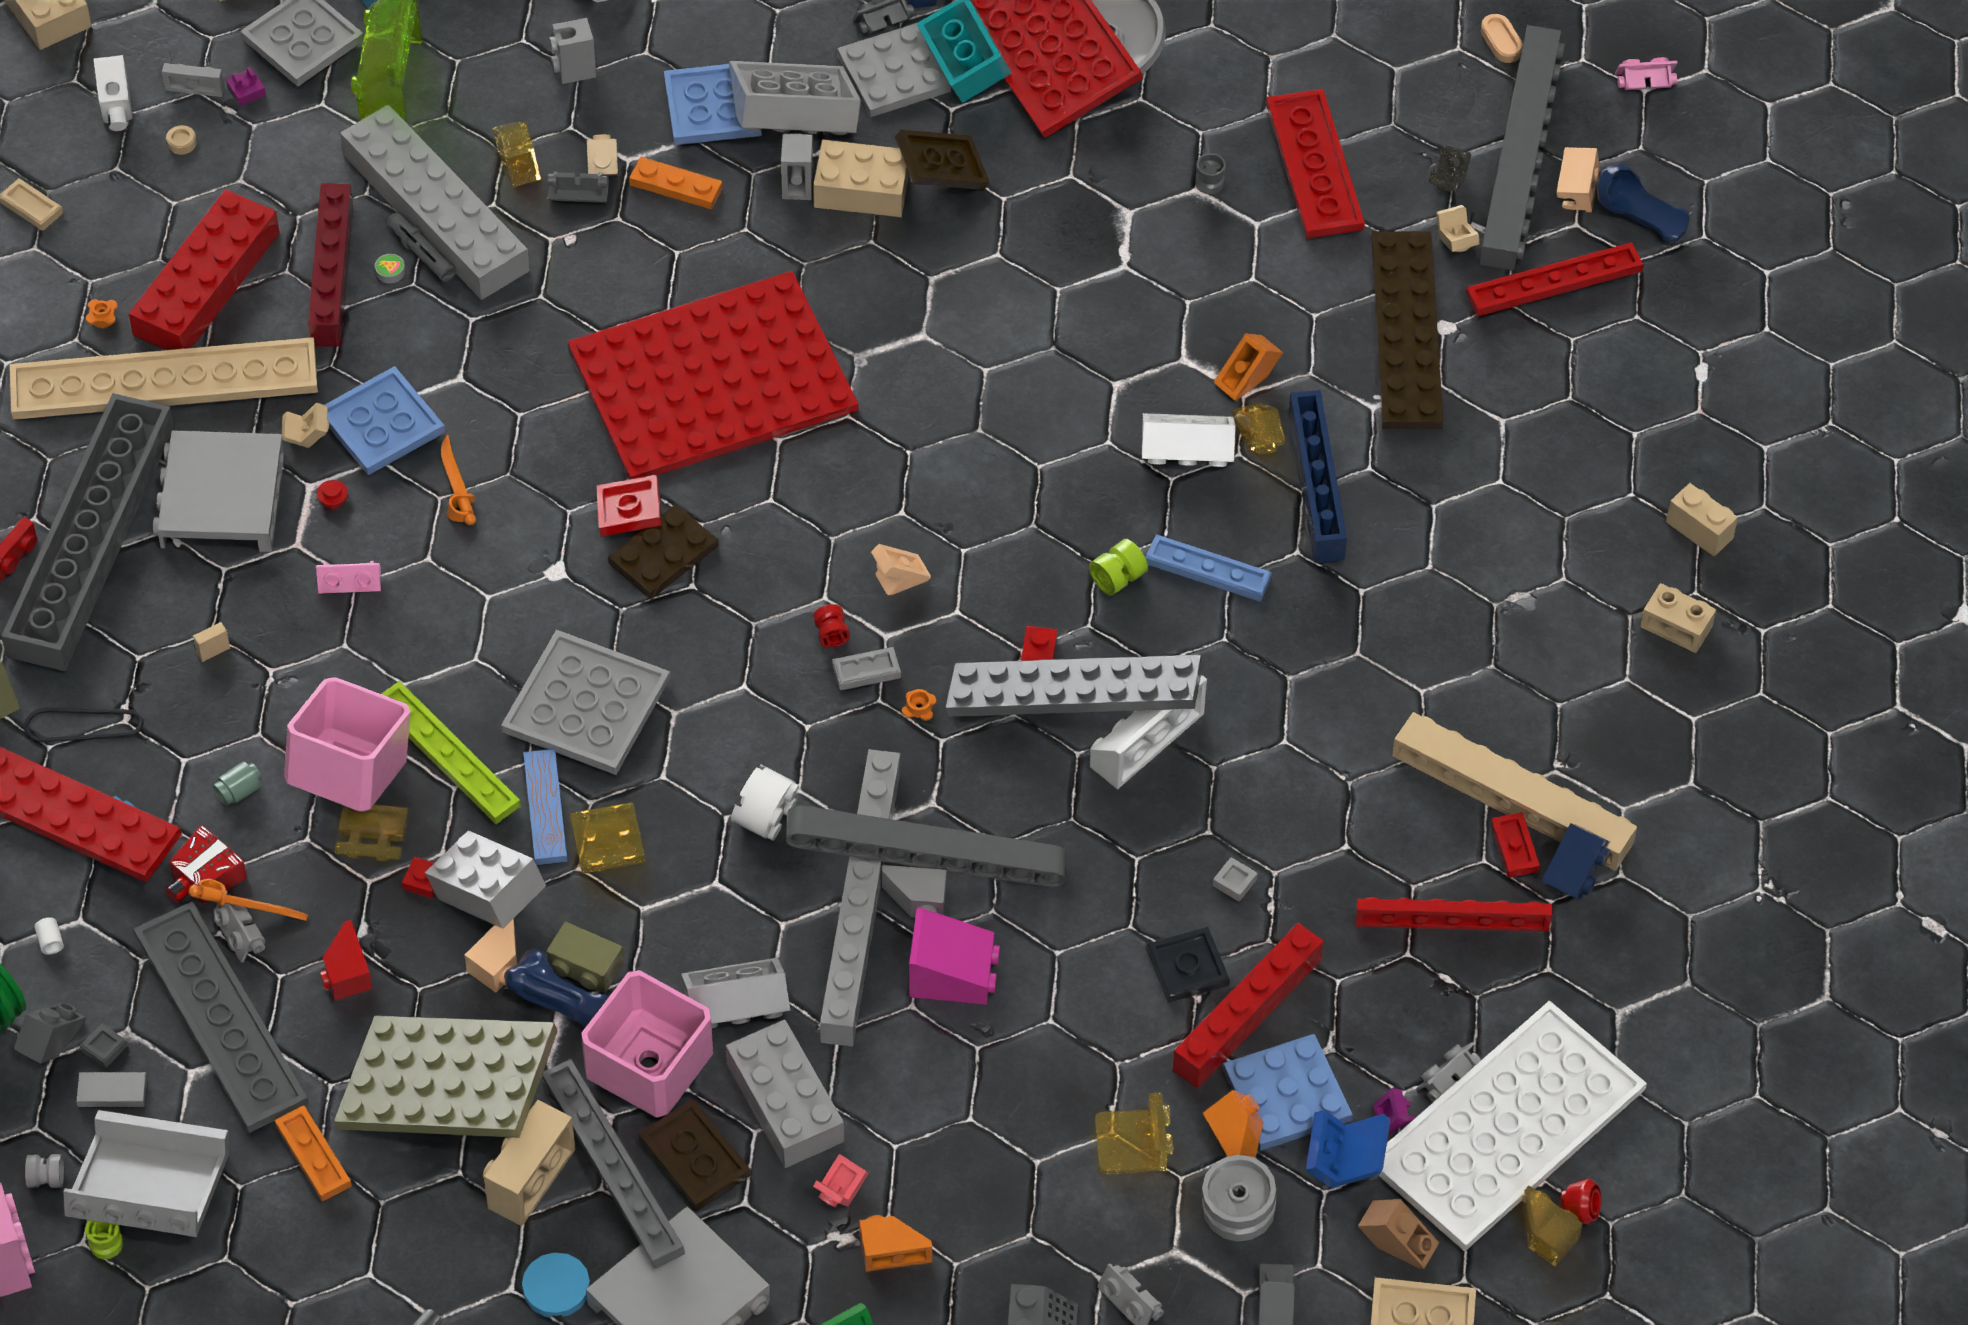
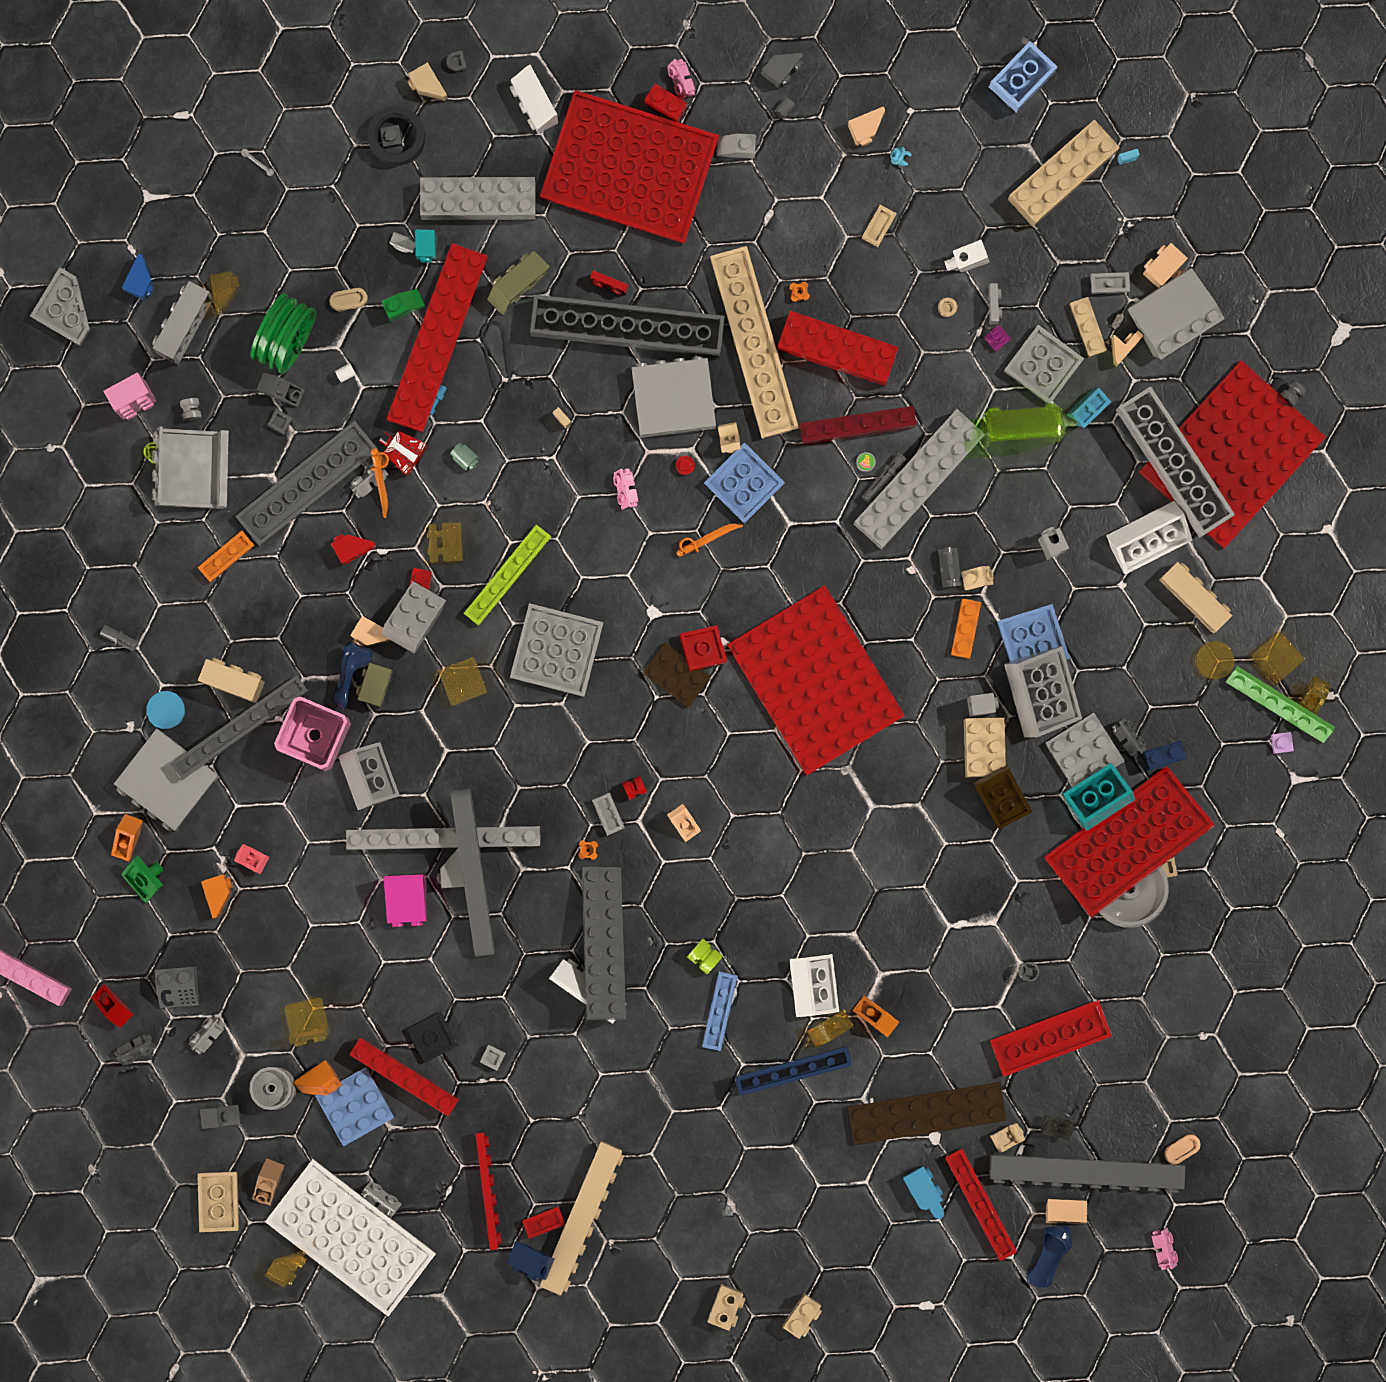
camera: 75 degrees right, 30 degrees up
light grey tile [76,1072,147,1107] -> none
bright pink plate [284,677,410,812] -> none
plate [334,1016,558,1138] -> none
clear yellow slope [492,120,541,187] -> none
medium blue tile [523,749,567,865] -> none
dark brown plate [638,1099,751,1211] -> none
light grey brick [726,1020,844,1168] -> none
white brick [731,764,799,841] -> none
red plate [1021,626,1057,661] -> none
blue bracket [1306,1110,1390,1189] -> none
magenta tile [1373,1088,1415,1135] -> none
red cone [1561,1179,1602,1225] -> none
none -> dark azure hinge [902,1165,944,1219]

